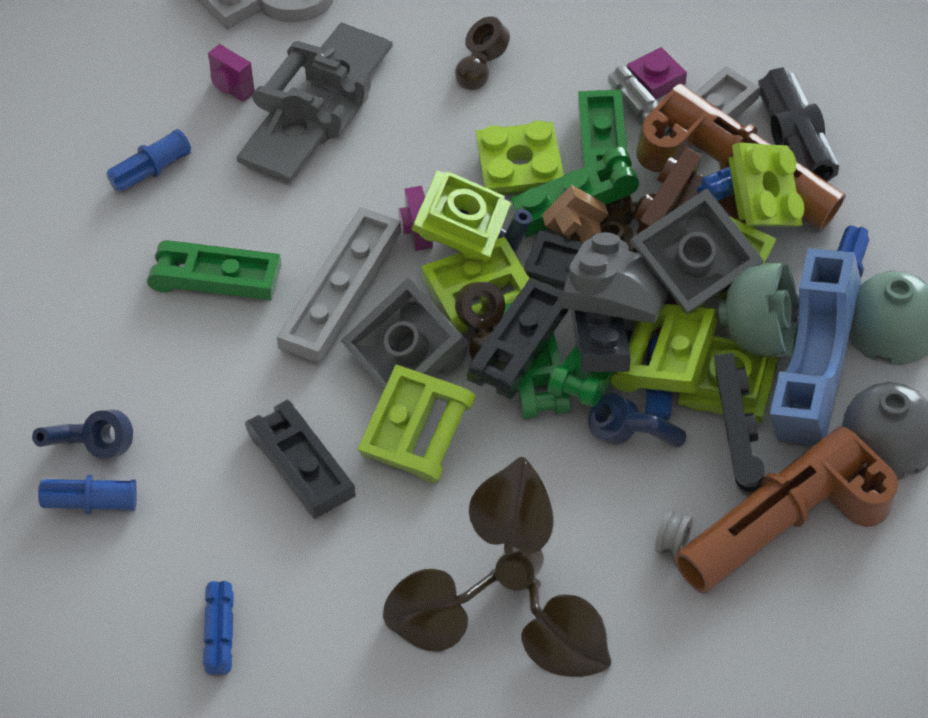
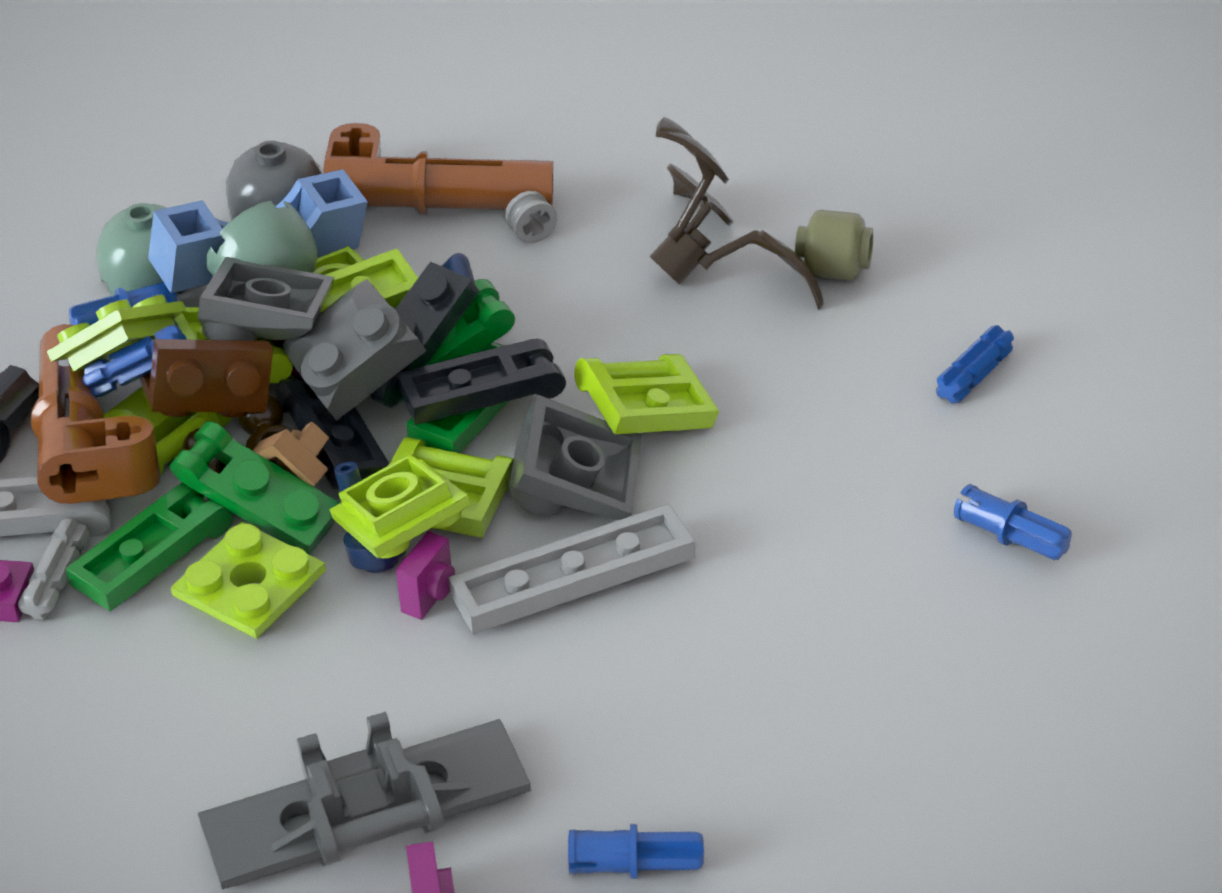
camera: 140 degrees left, 10 degrees down
dark blue plate [32,409,133,458] -> none
green plate [147,240,282,300] -> none
black plate [245,399,356,519] -> none
dark brown plate [455,16,510,90] -> none
dark brown plate [455,282,505,366] -> none
black plate [714,352,765,496] -> none
none -> olive head [795,210,874,281]

